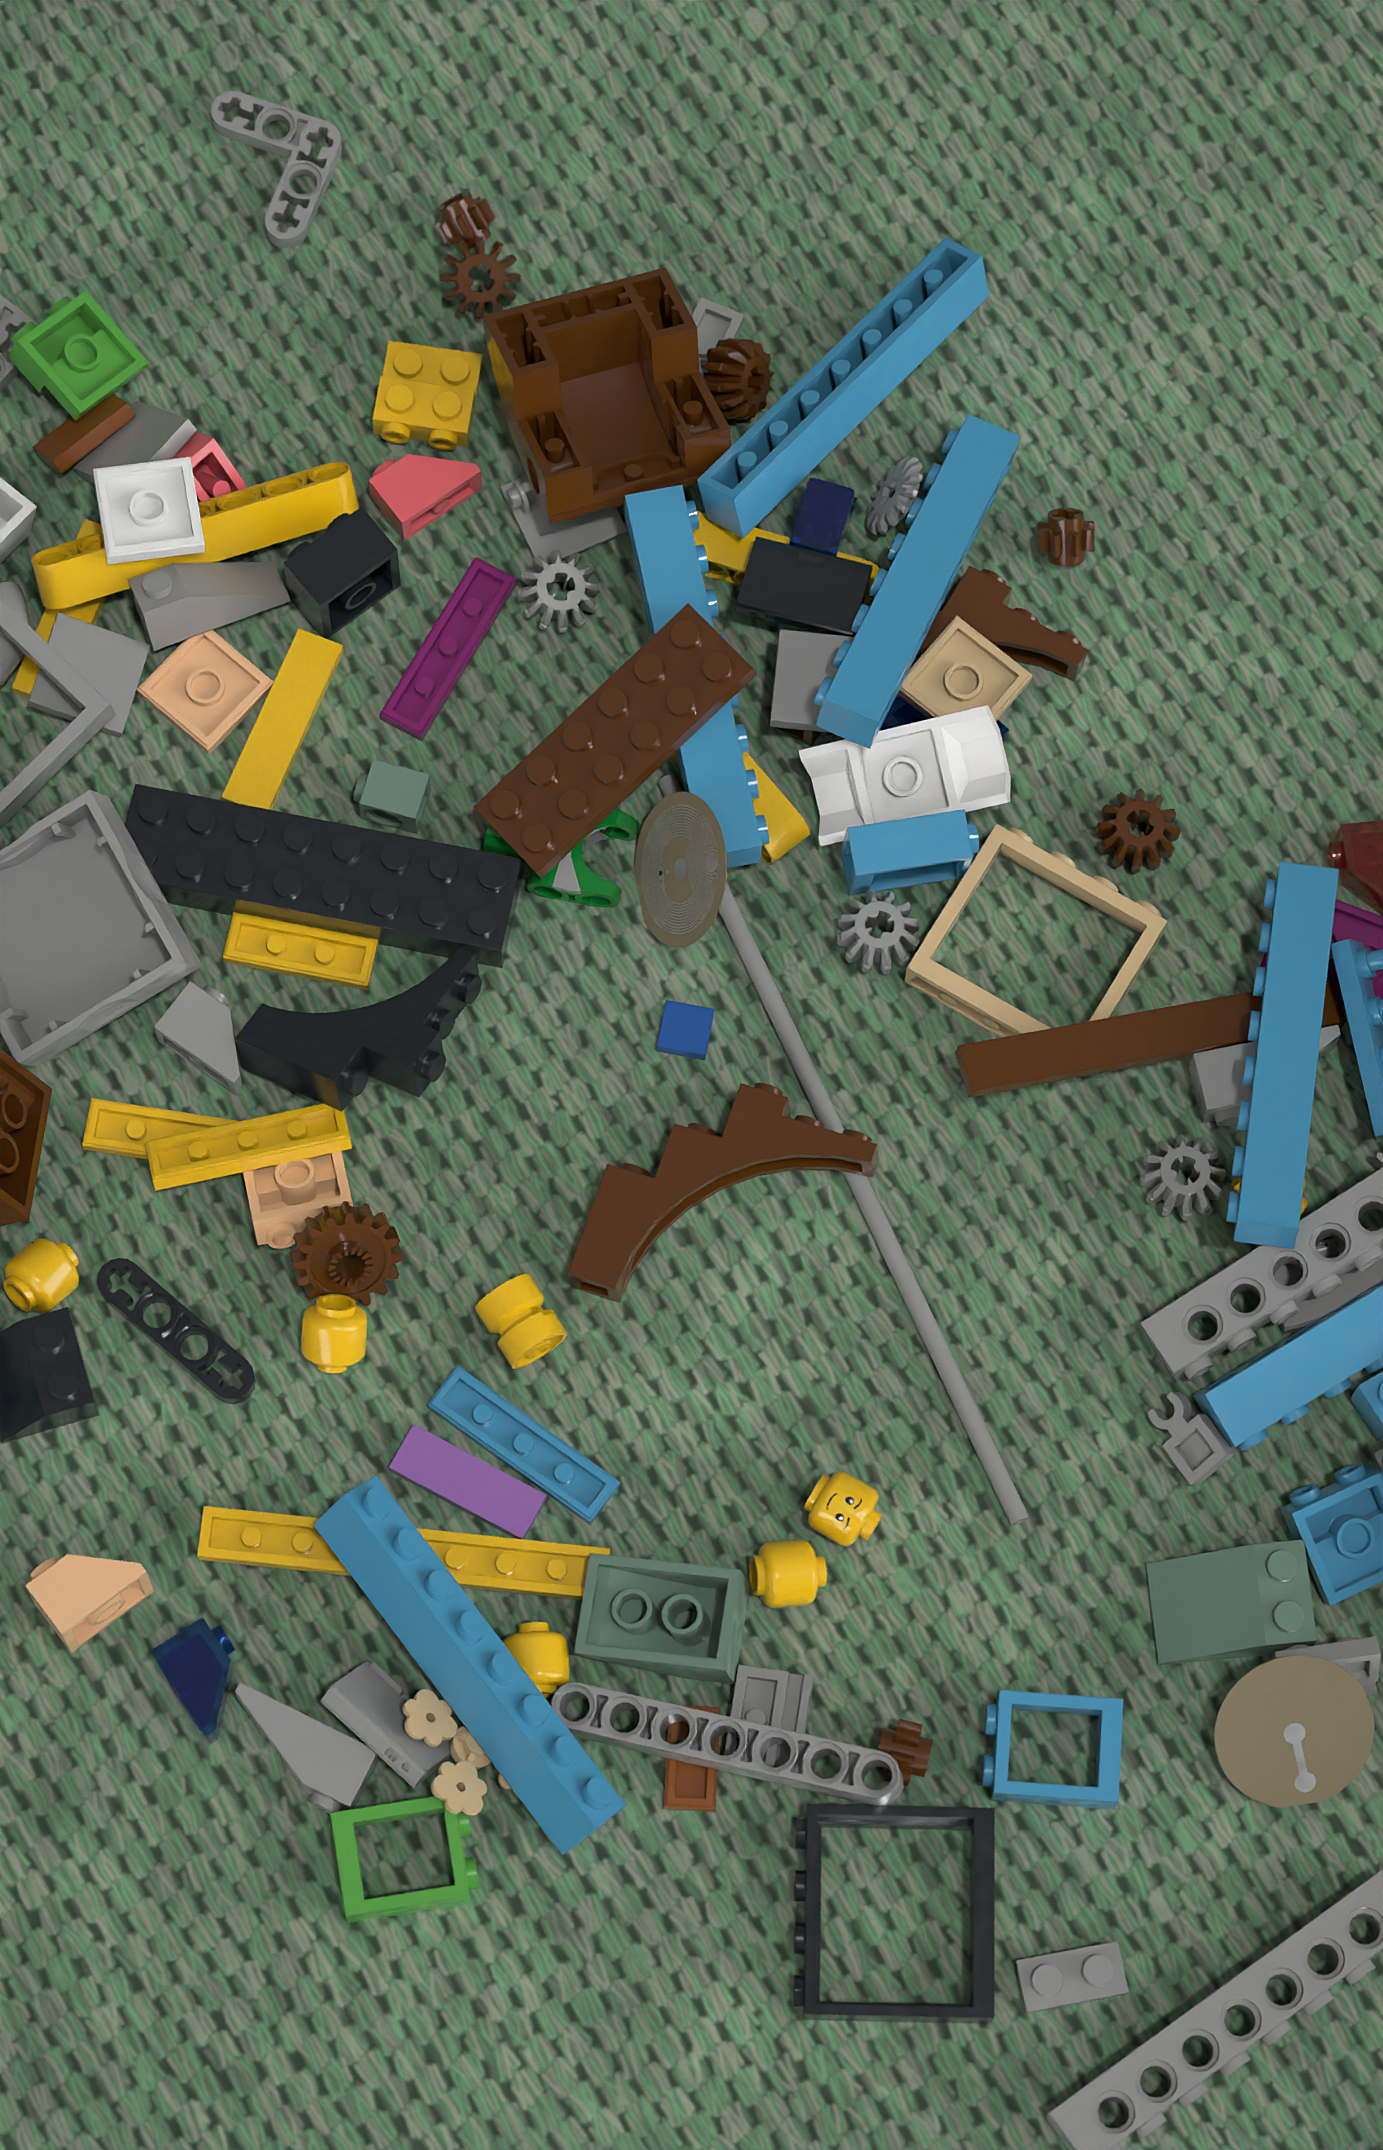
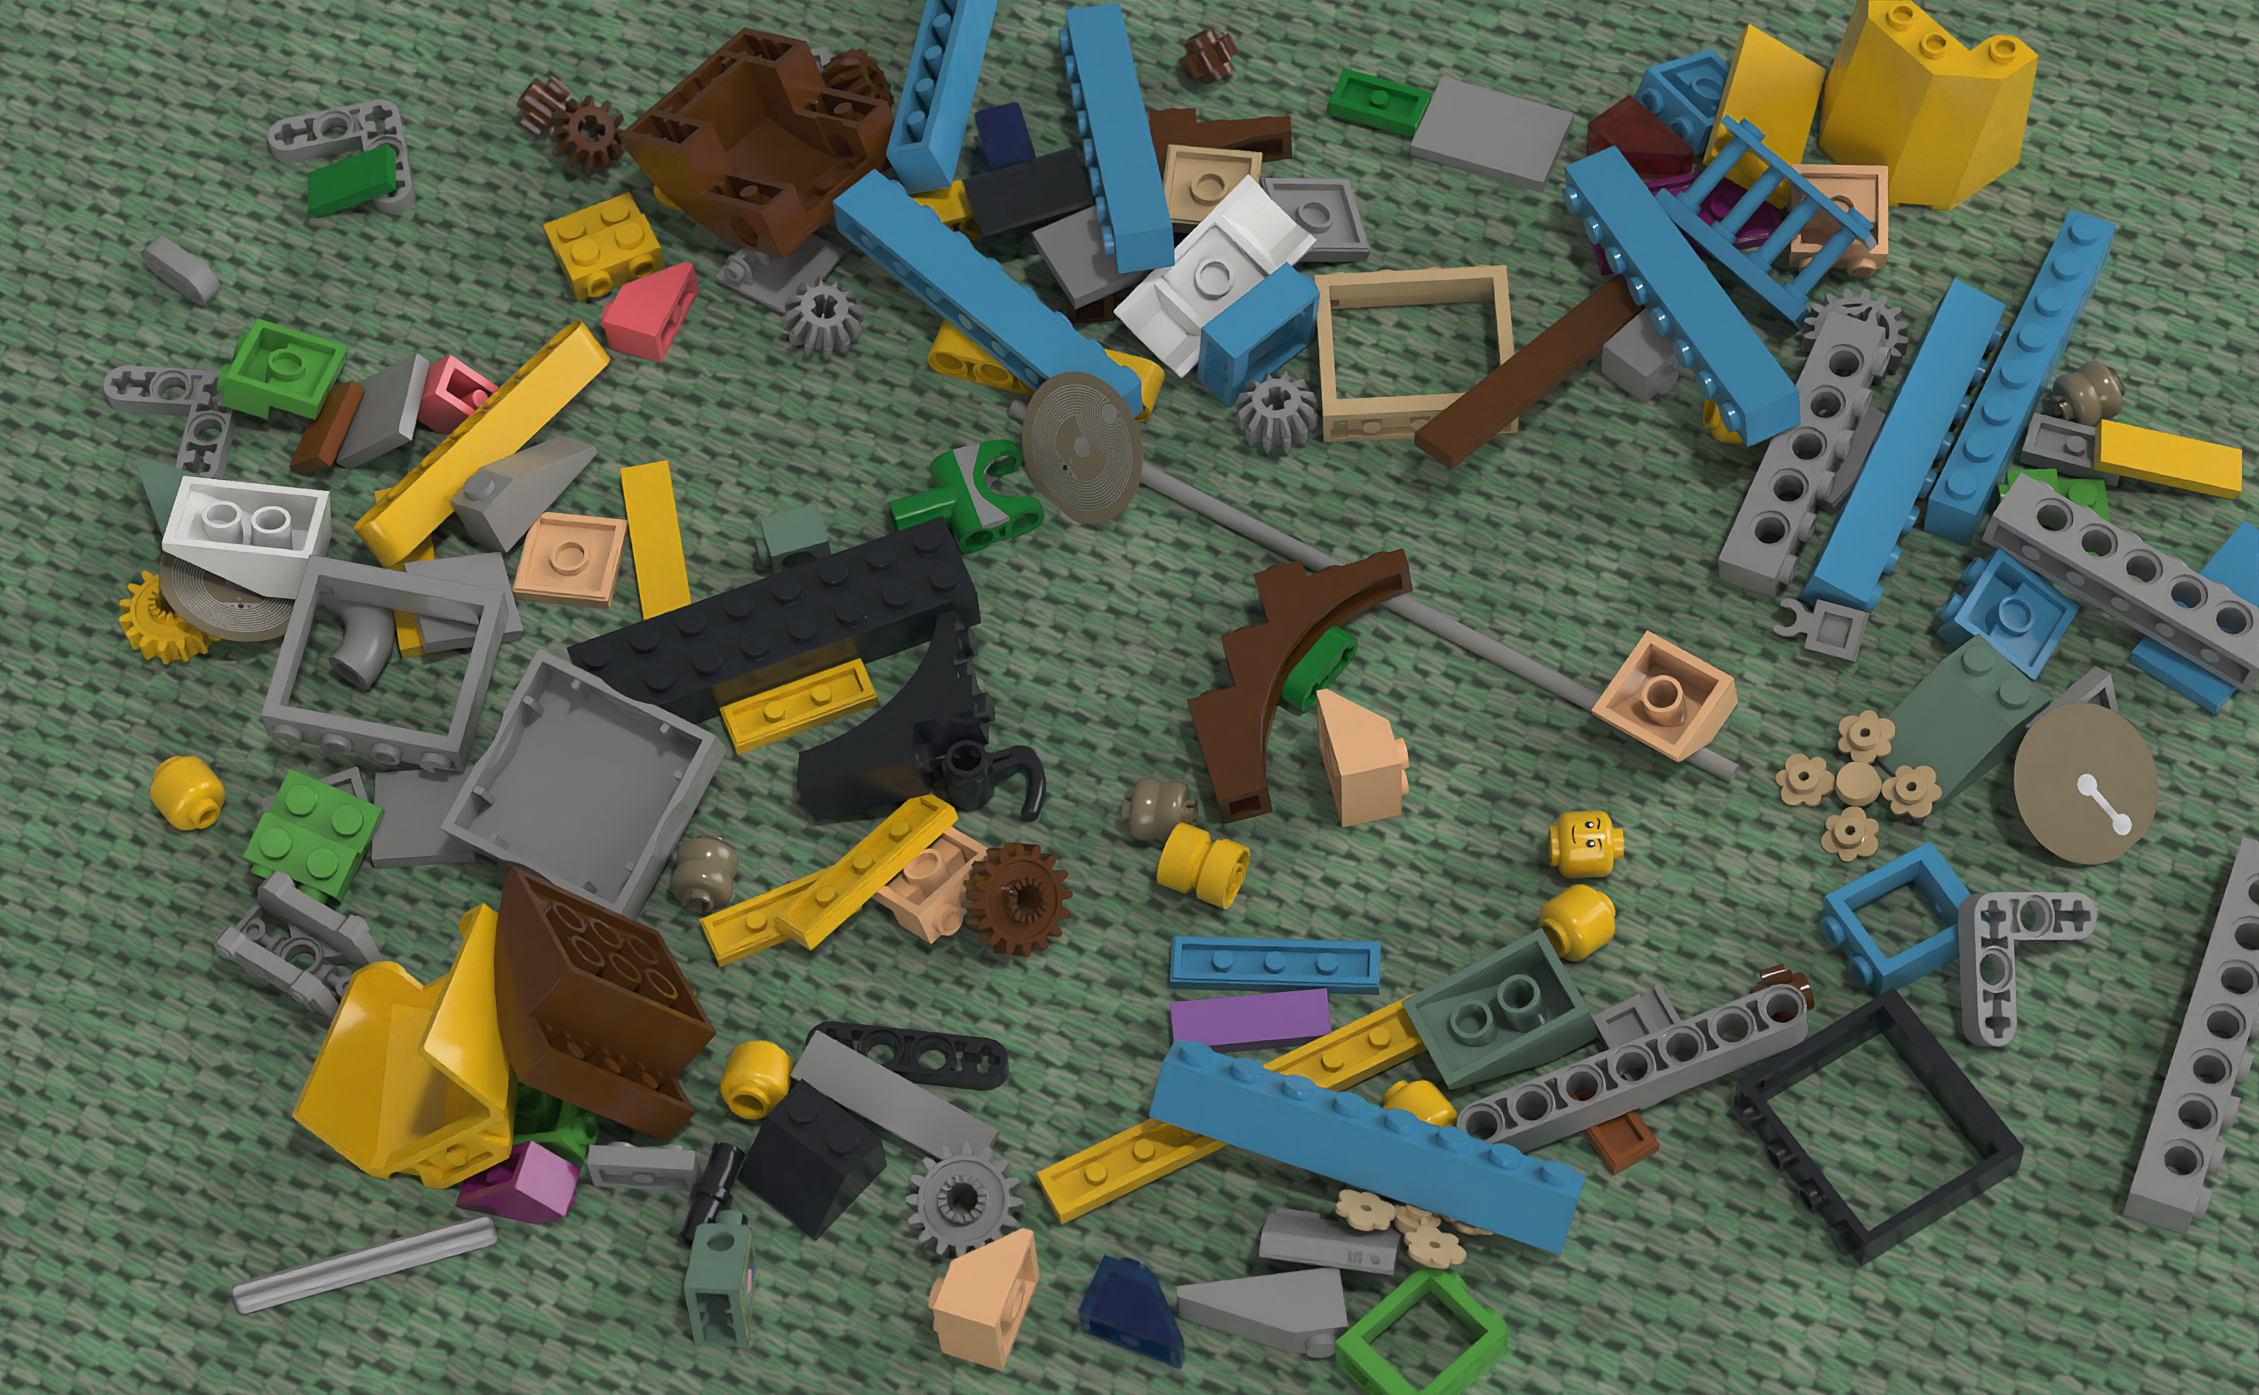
camera: 25 degrees left, 15 degrees down
white tile [93,457,205,564] -> none
light grey slope [154,981,243,1096] -> none
black brick [284,507,401,639] -> none
yellow head [301,1294,368,1373] -> none
magenta tile [379,557,518,741] -> none
reddish brown plate [474,603,757,879] -> none
blue tile [657,1000,715,1060] -> none
light grey gear [867,456,923,535] -> none
light grey plate [1015,1941,1129,2014] -> none
reddish brown gear [1095,788,1180,875] -> none
light grey gear [1140,1134,1226,1221] -> none
none -> light grey beam [141,235,221,306]
none -> green tile [308,144,396,218]
none -> dark tan piece [670,834,739,913]
none -> light grey tile [790,1030,1000,1161]
none -> black piece [896,740,1047,822]
none -> light grey gear [905,1142,1025,1259]
none -> dark tan piece [1121,778,1198,843]
none -> light grey tile [1259,178,1371,262]
none -> green beam [1281,626,1359,712]
none -> light nougat slope [1316,689,1409,828]
none -> green plate [1328,68,1431,138]
none -> light grey tile [1410,77,1574,193]
none -> light nougat slope [1591,630,1738,763]
none -> tan plant [1776,710,1942,863]
none -> light grey beam [1958,892,2097,1047]

